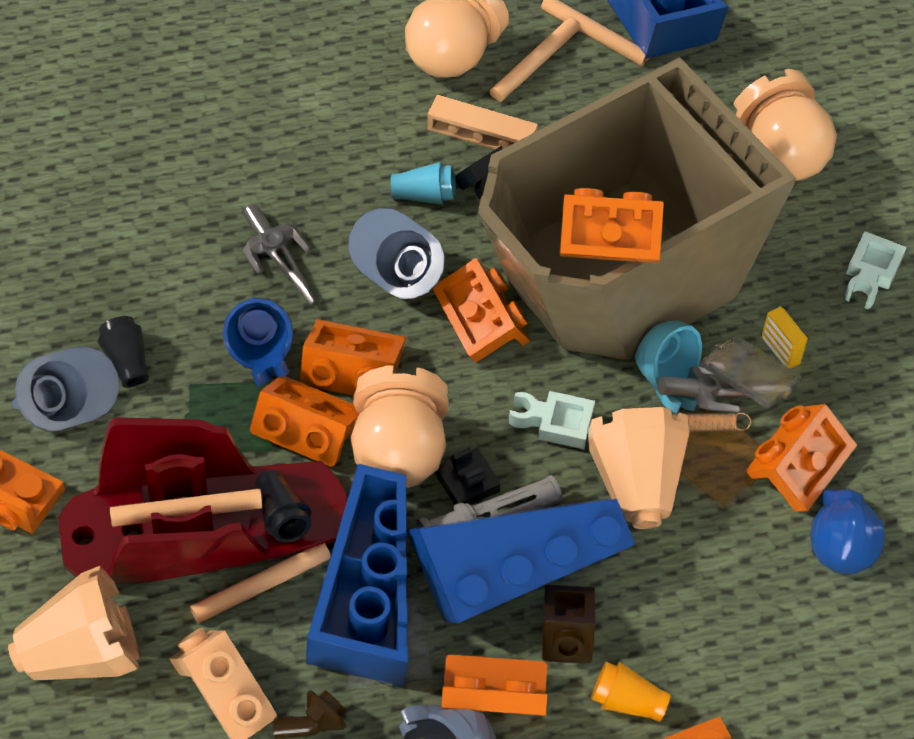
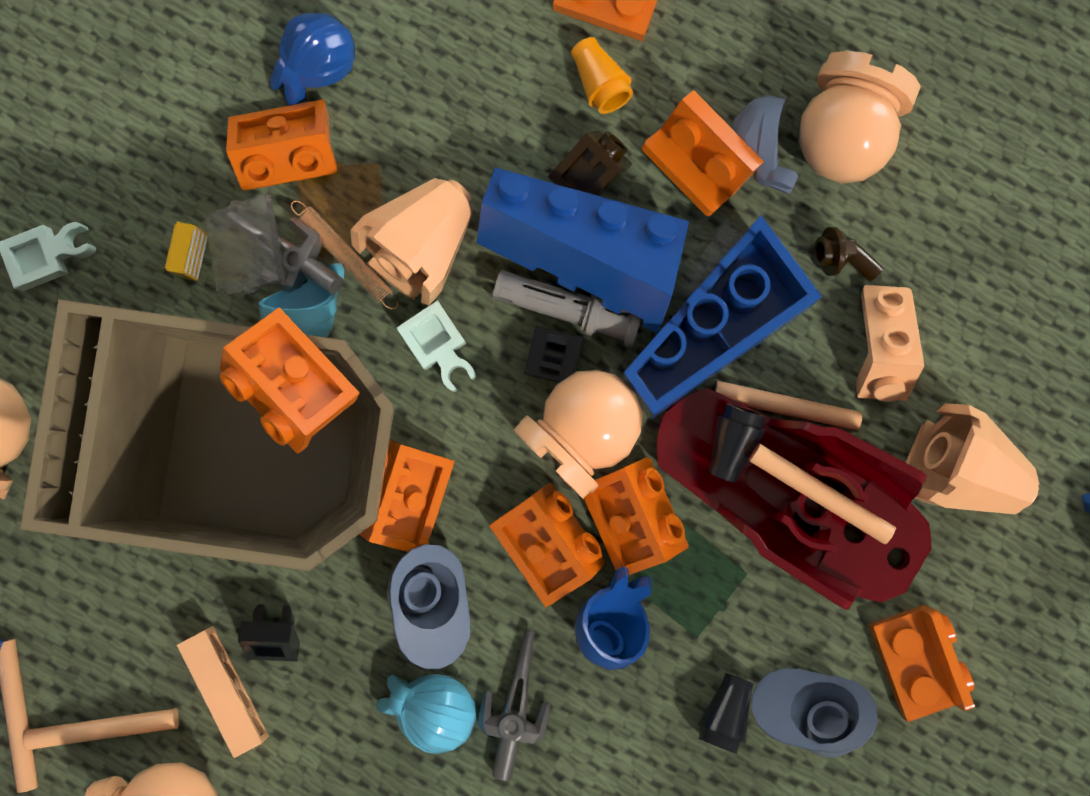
camera: 135 degrees left, 30 degrees up
medium azure cone [391,162,456,205] -> none
none -> medium azure piece [376,674,476,754]

